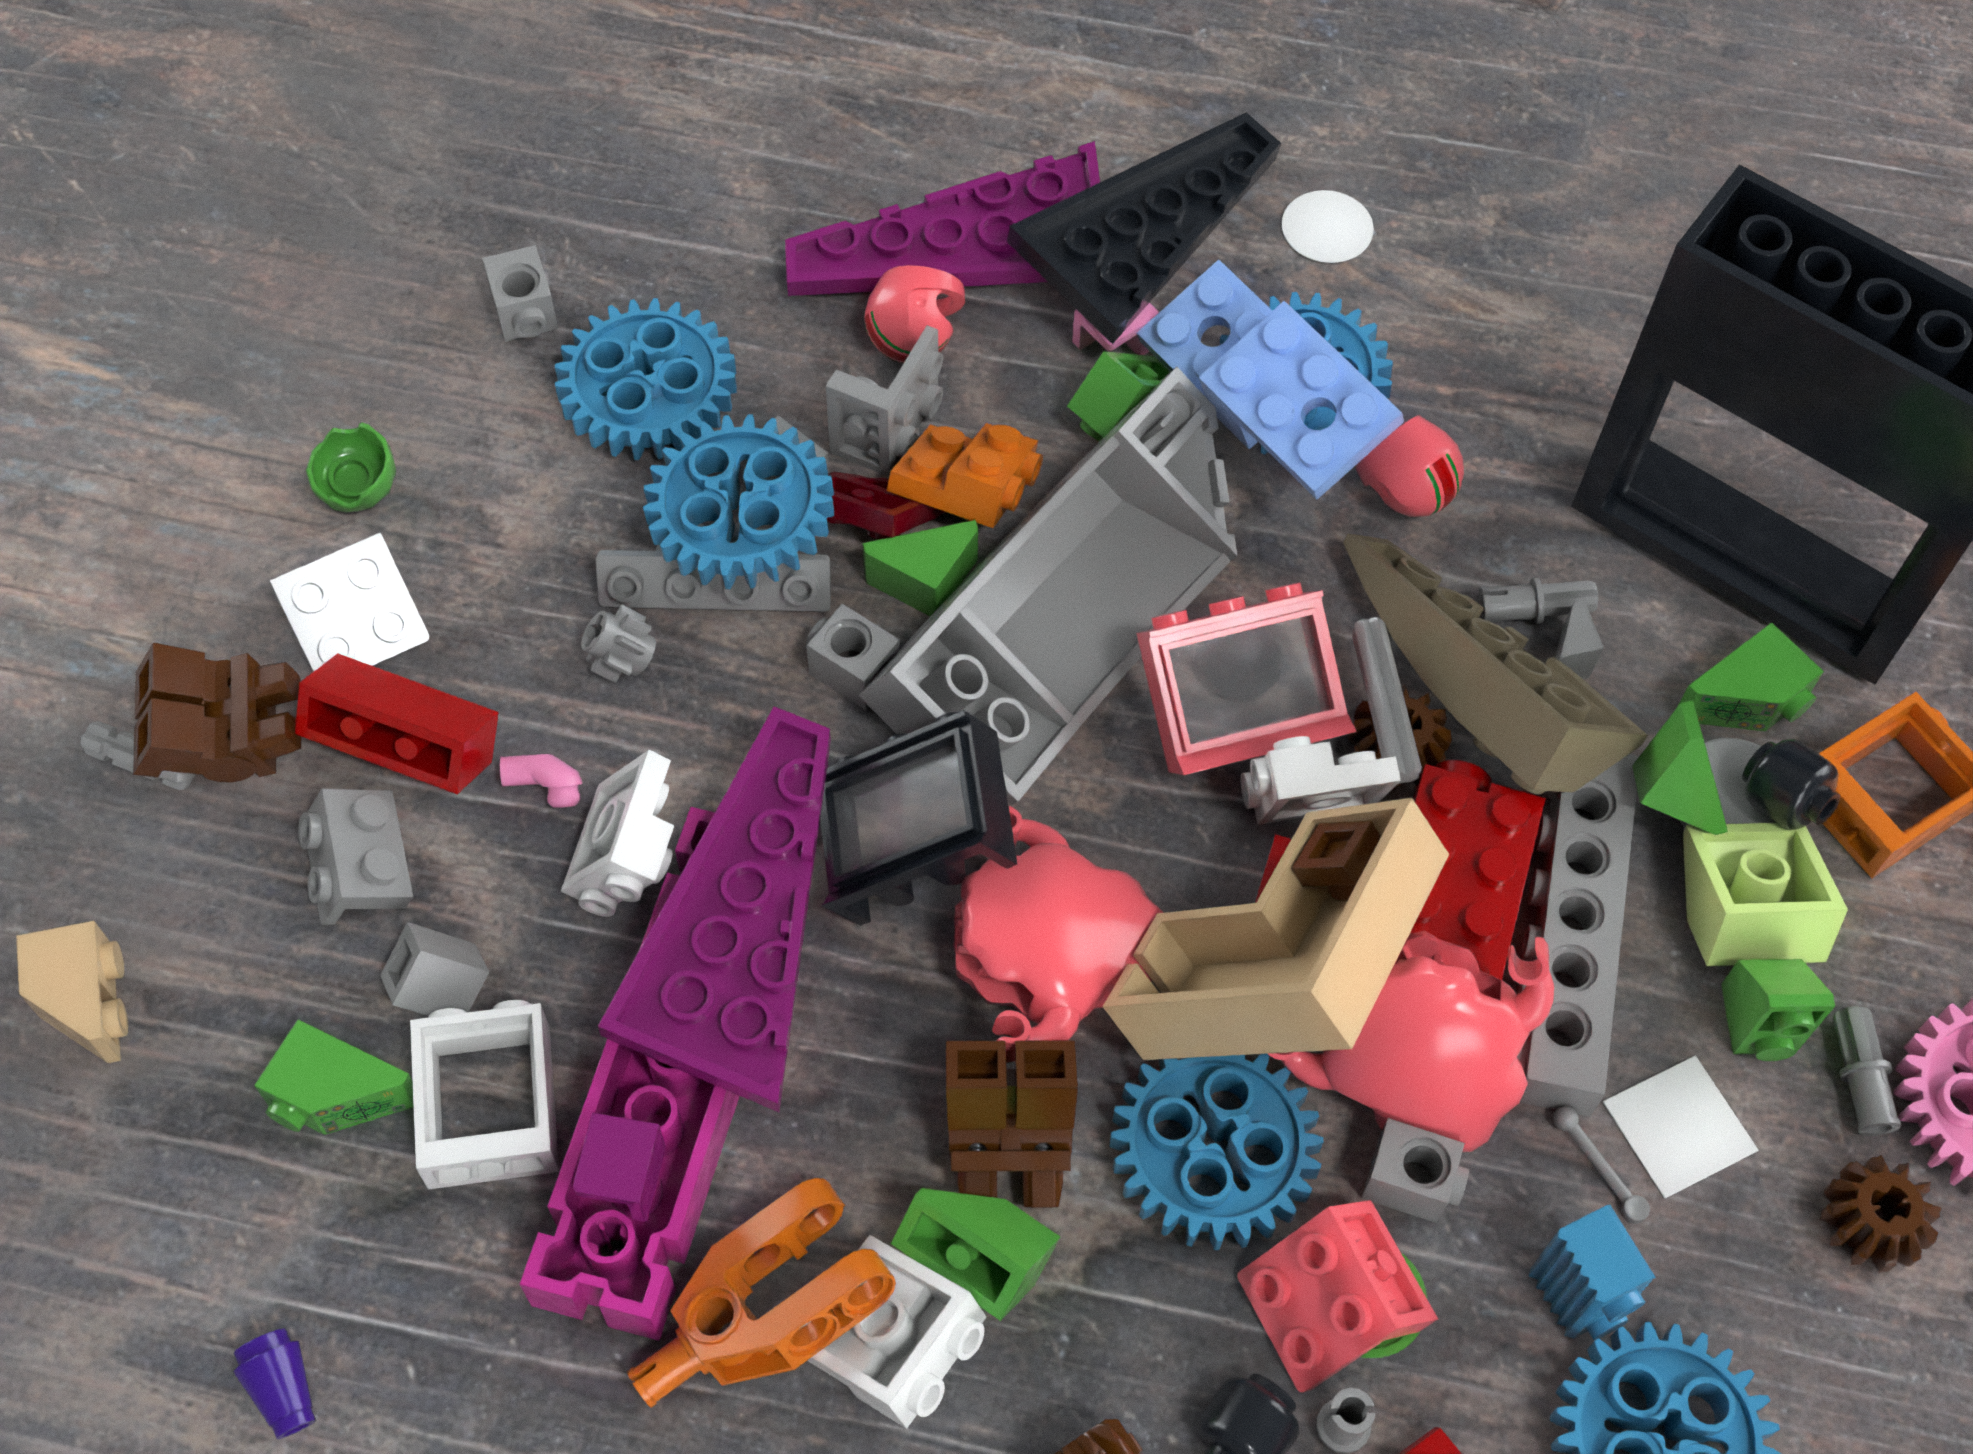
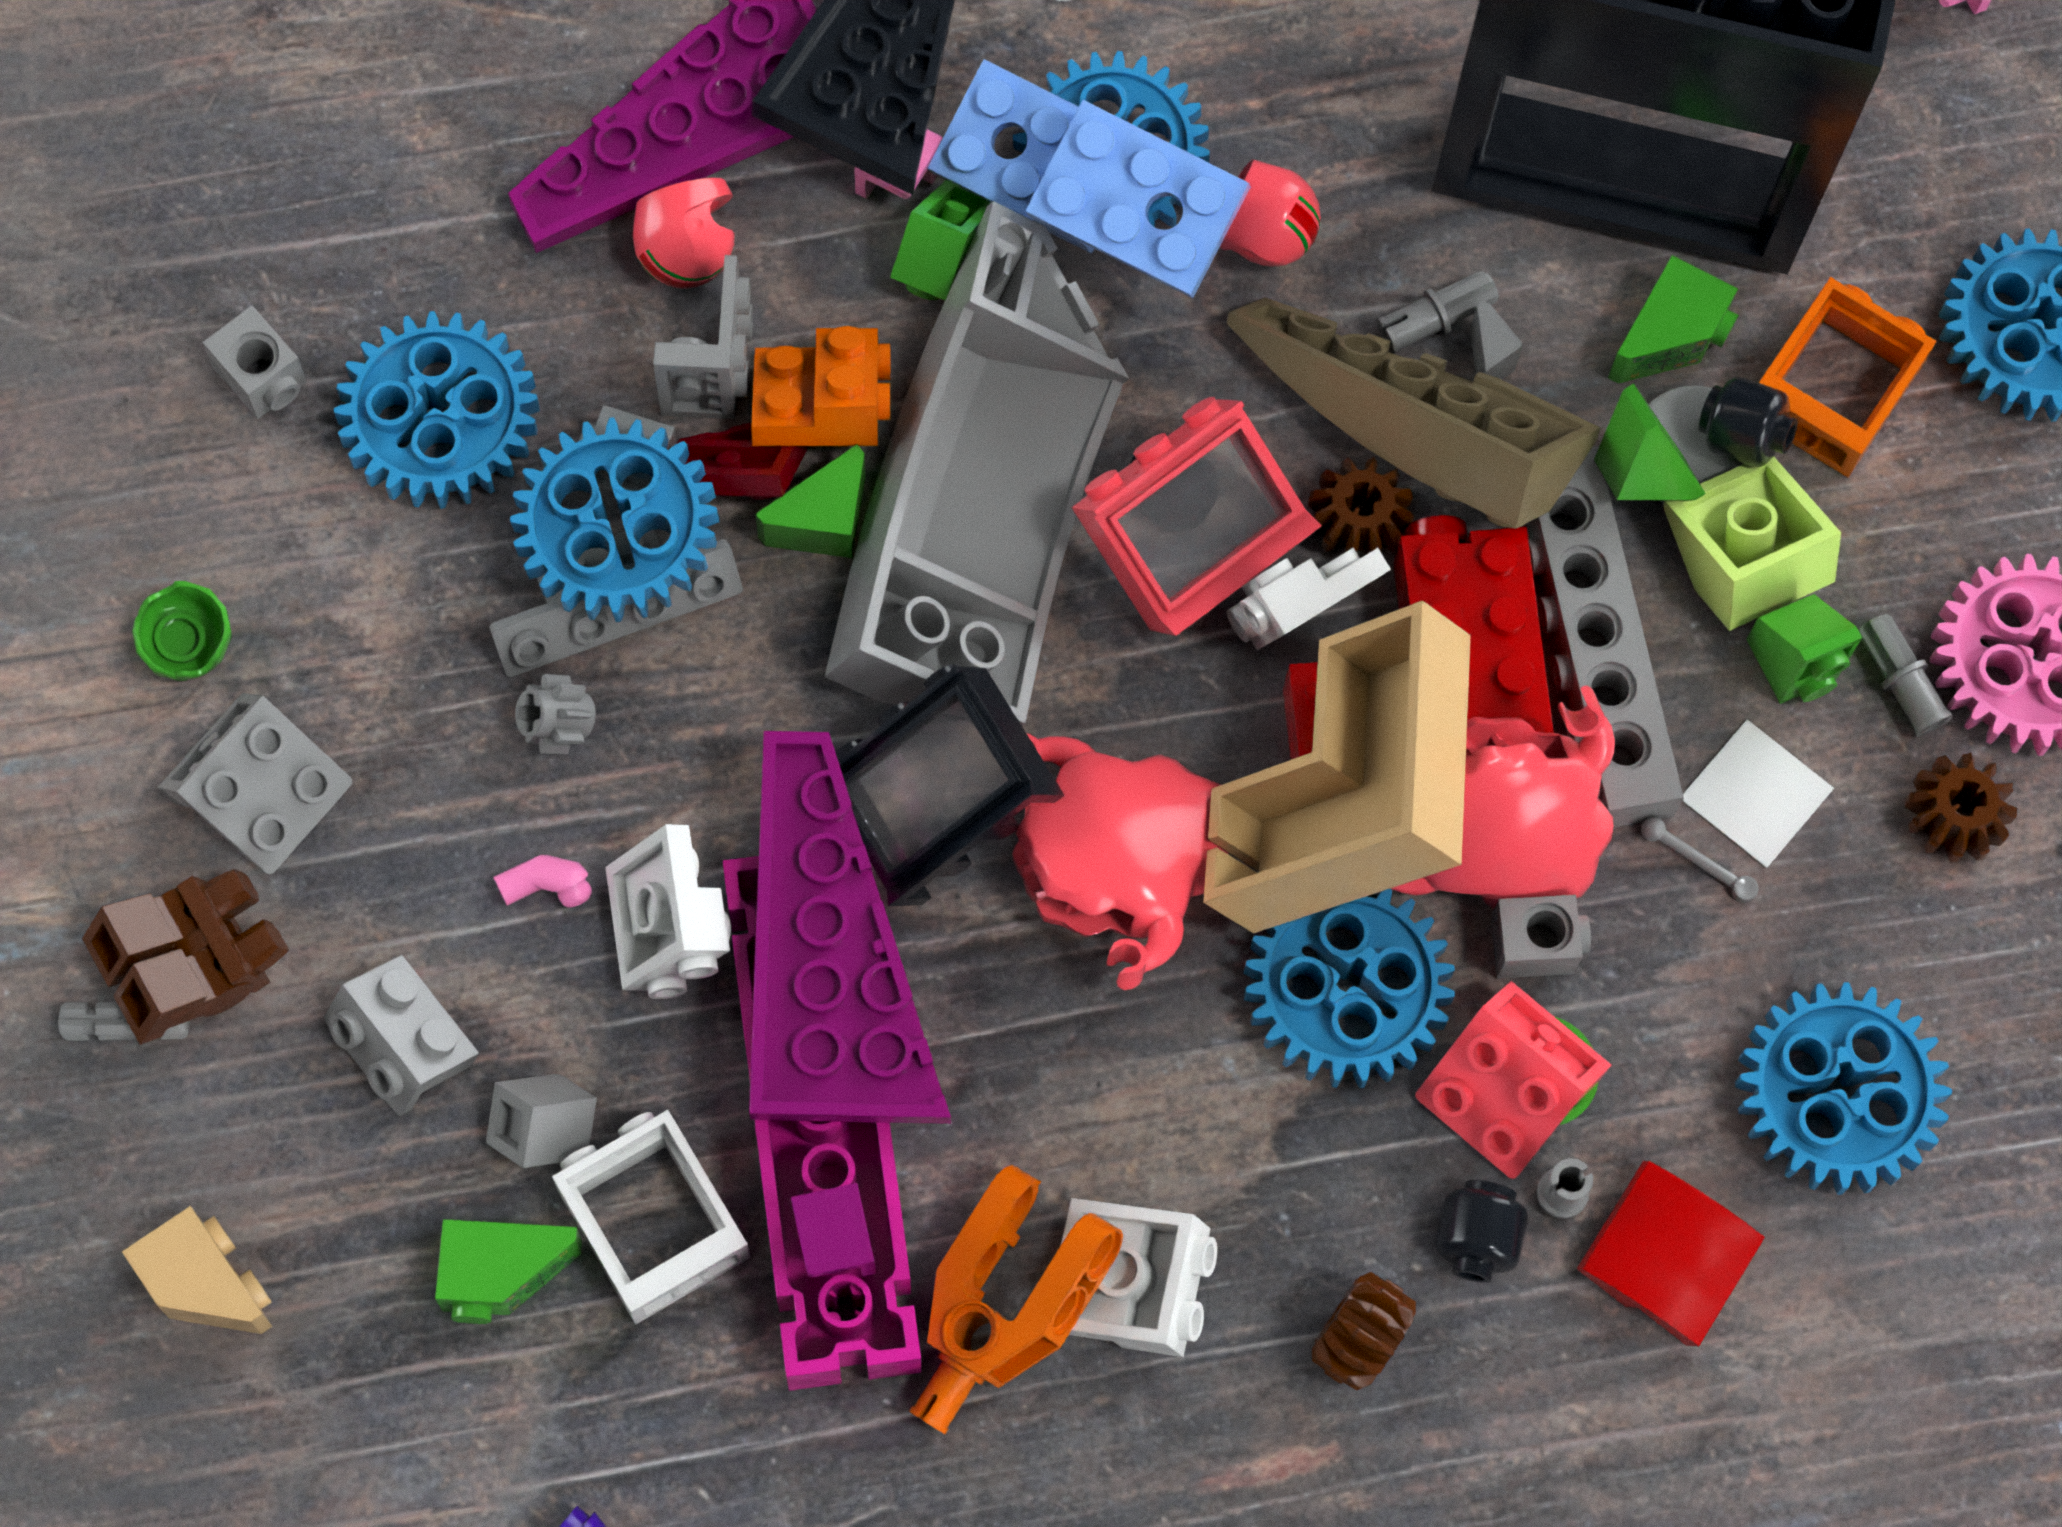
camera: 25 degrees left, 10 degrees up
red brick [295,653,499,795] -> none
light grey brick [806,604,900,710] -> none
bright green slope [891,1188,1060,1321] -> none
reddish brown hips [946,1040,1078,1208] -> none
reddish brown tile [1291,821,1381,901] -> none
light grey axle [1351,617,1422,784] -> none
dark azure brick [1529,1205,1656,1341] -> none

